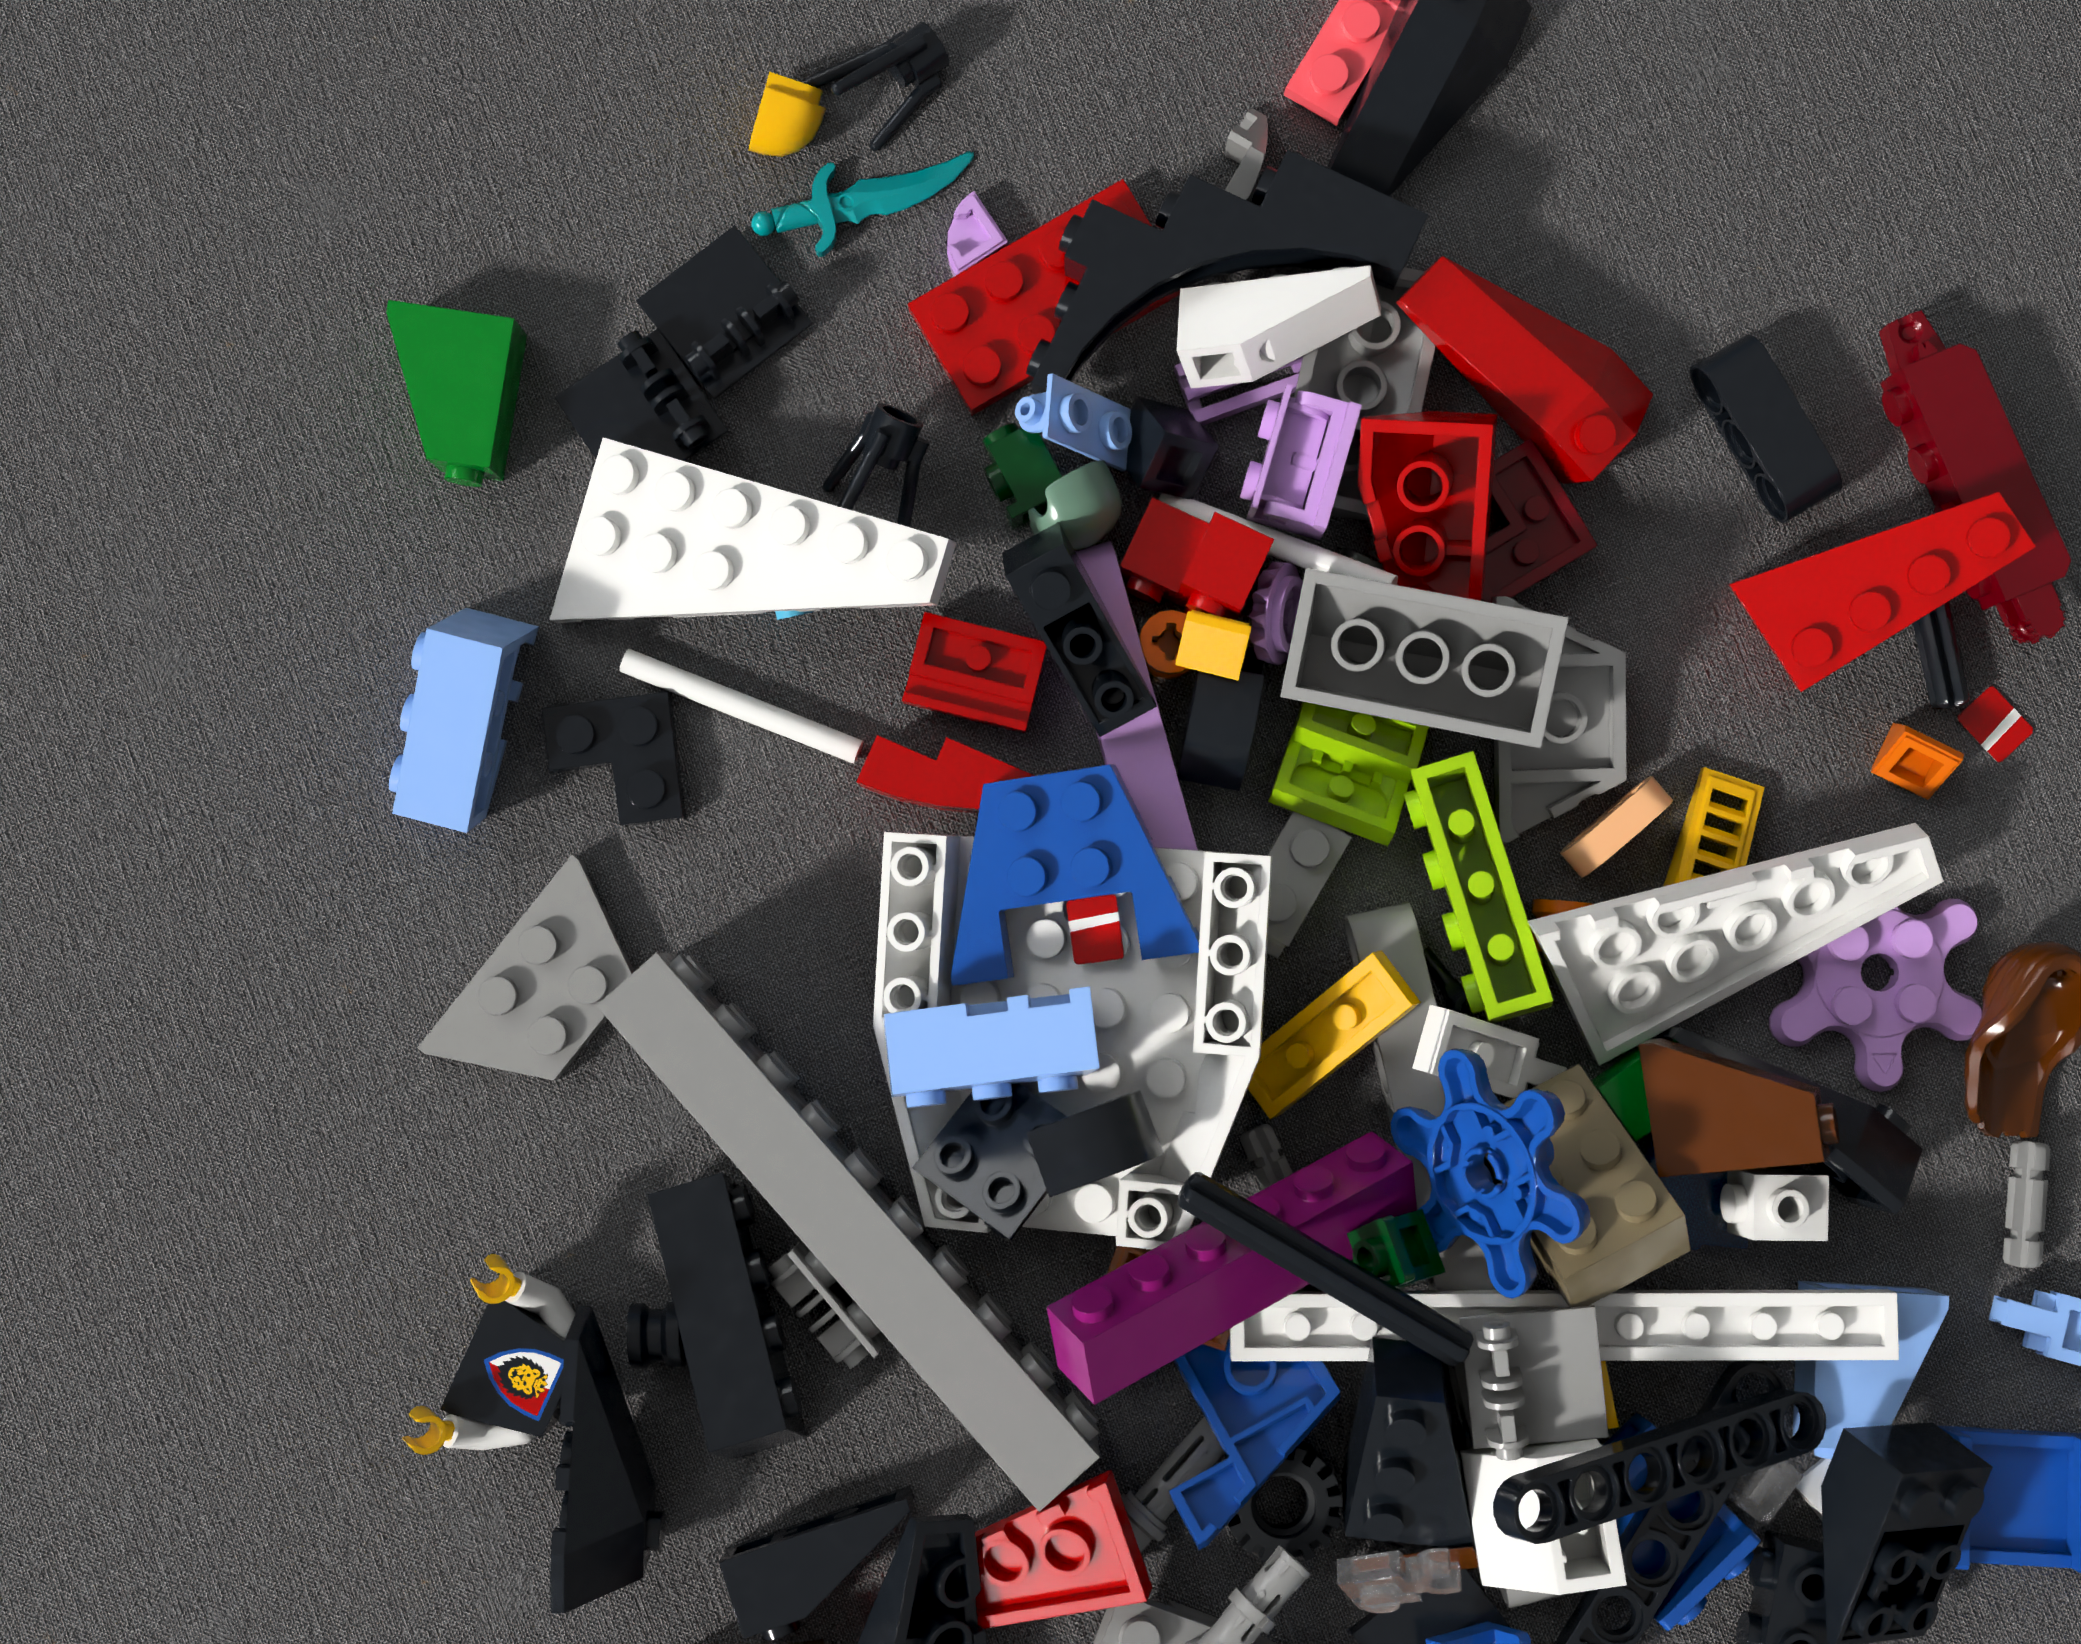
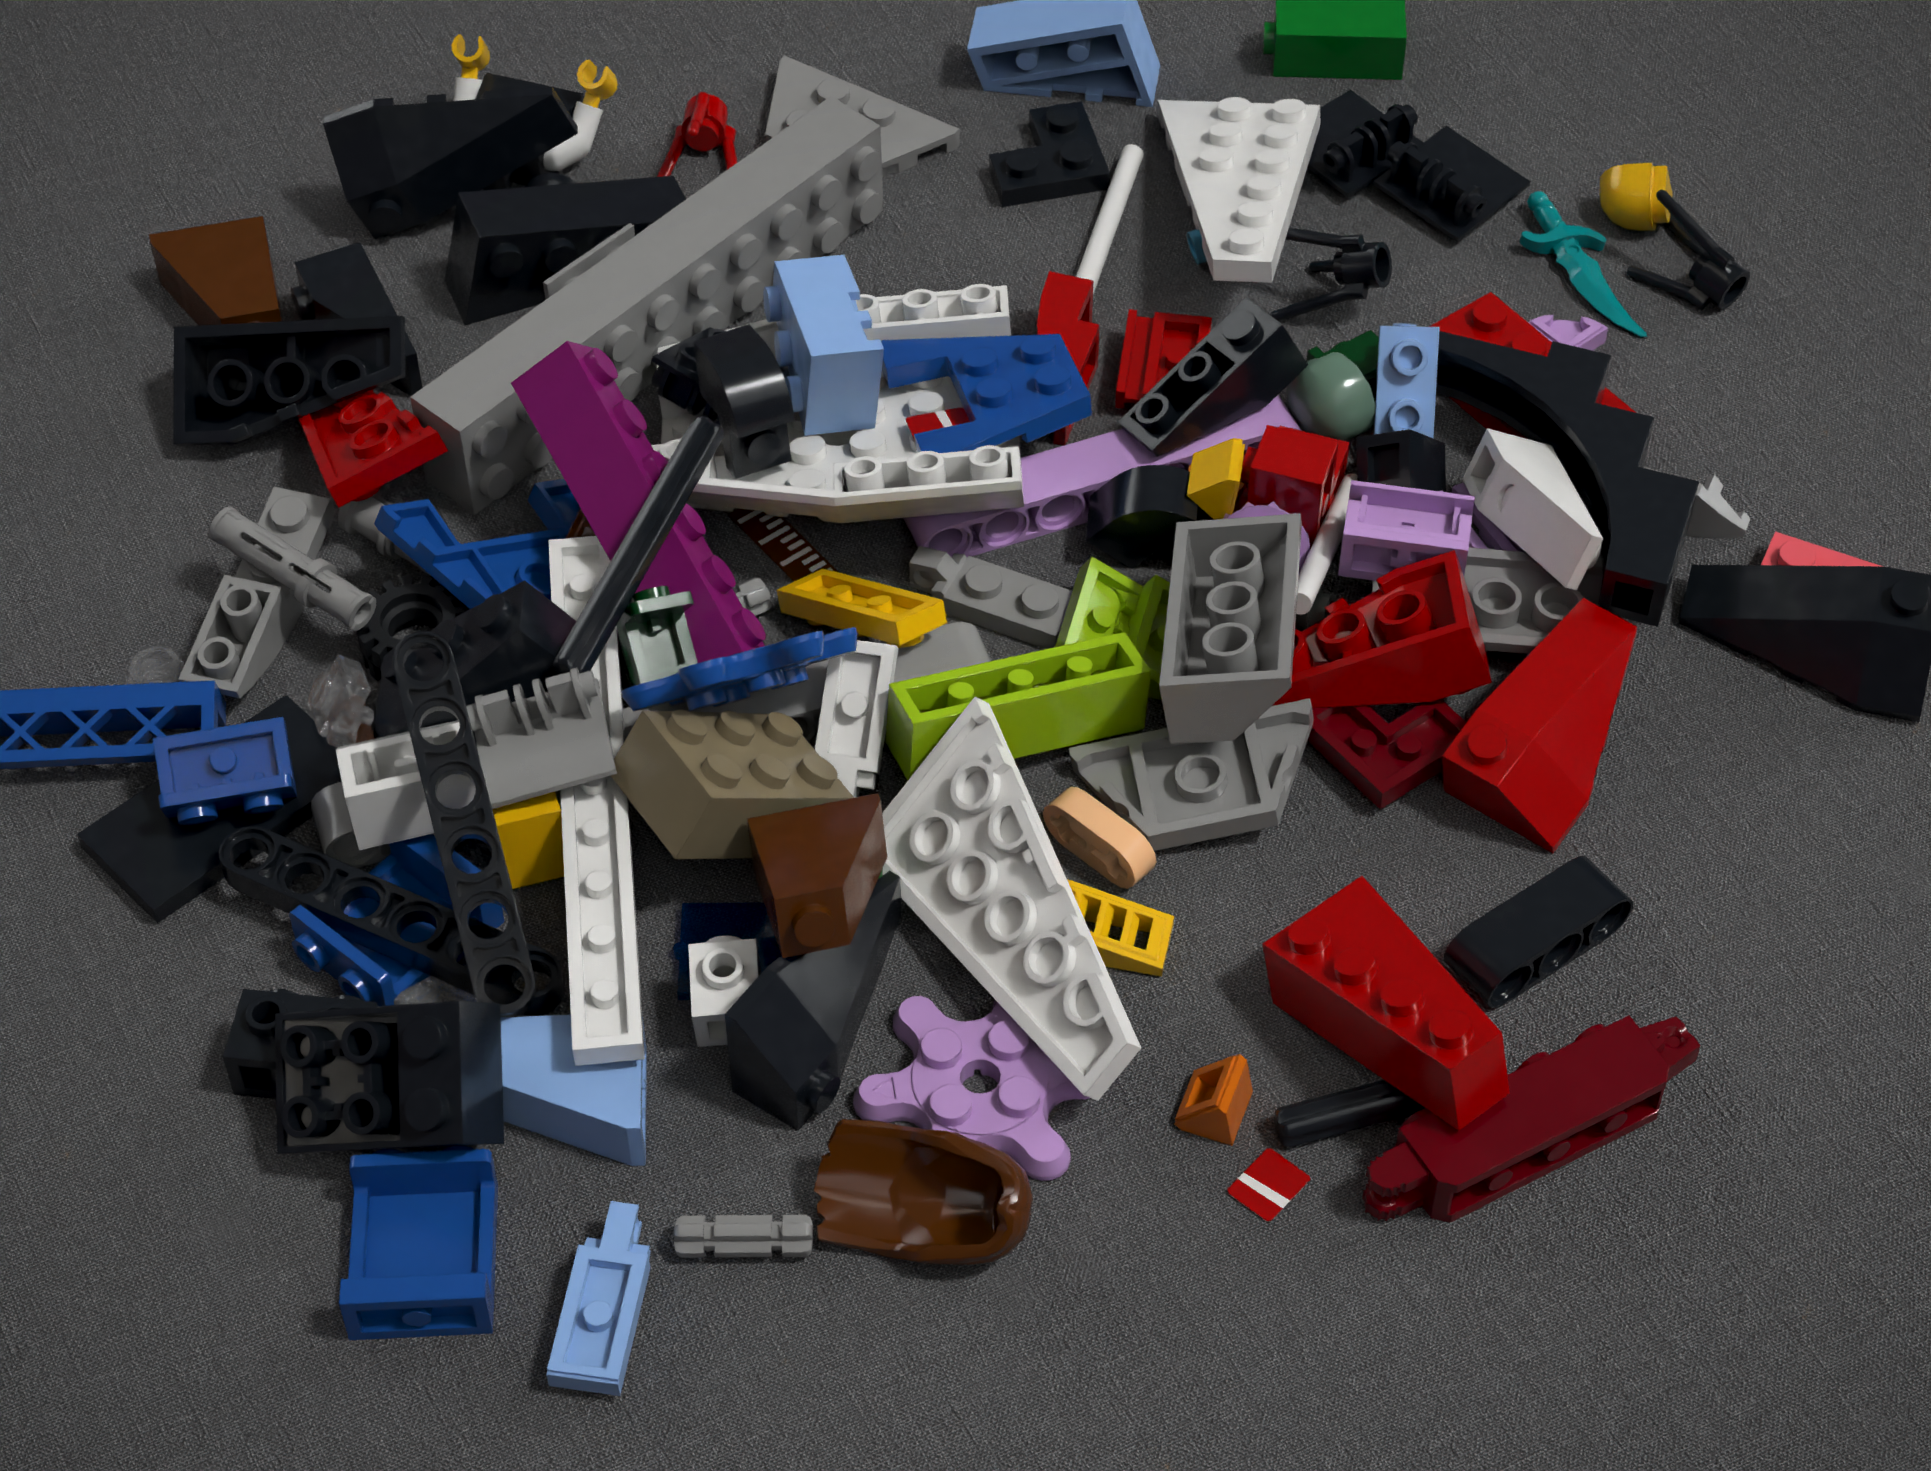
camera: 85 degrees right, 35 degrees down
none -> red plant [656,92,737,177]

